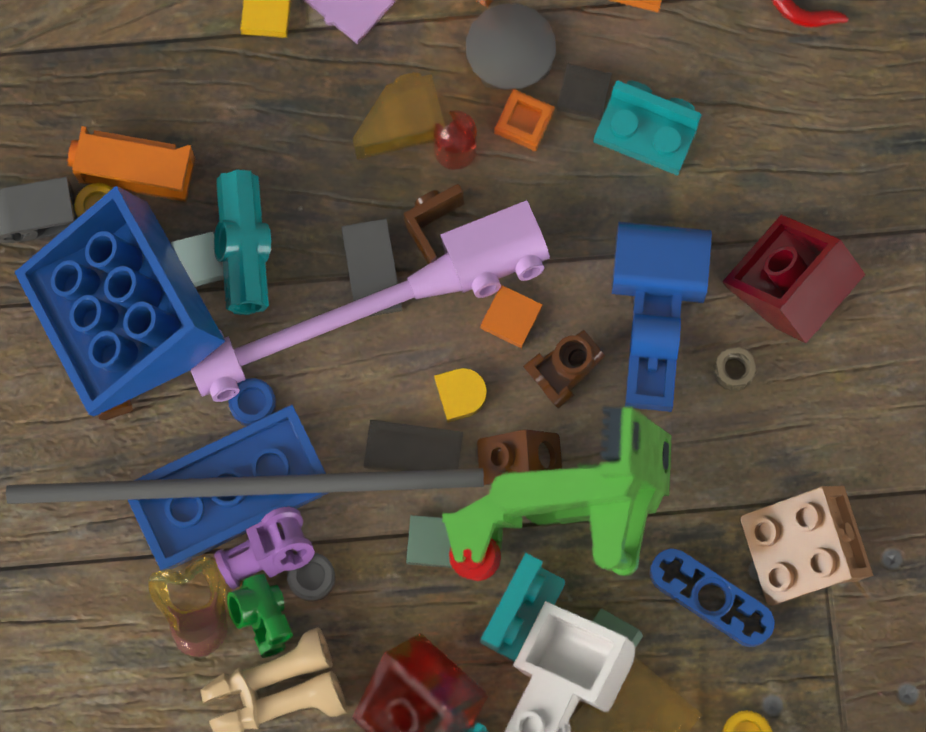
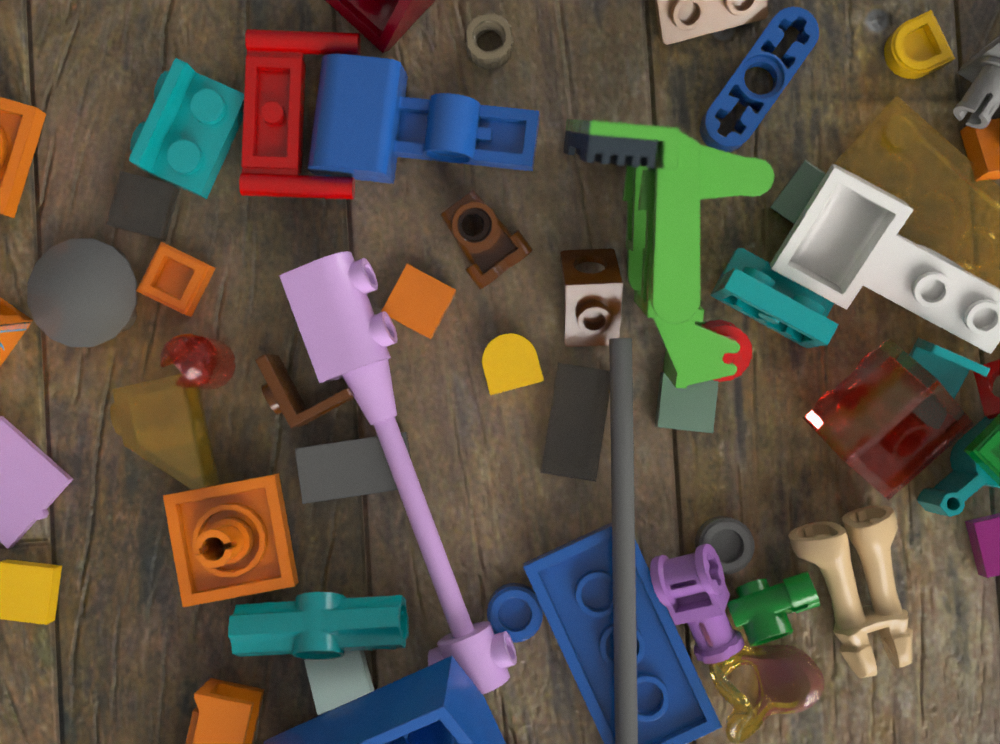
camera: 90 degrees left, 10 degrees up
none -> orange plate [163,473,299,607]
none -> red plate [239,29,361,200]

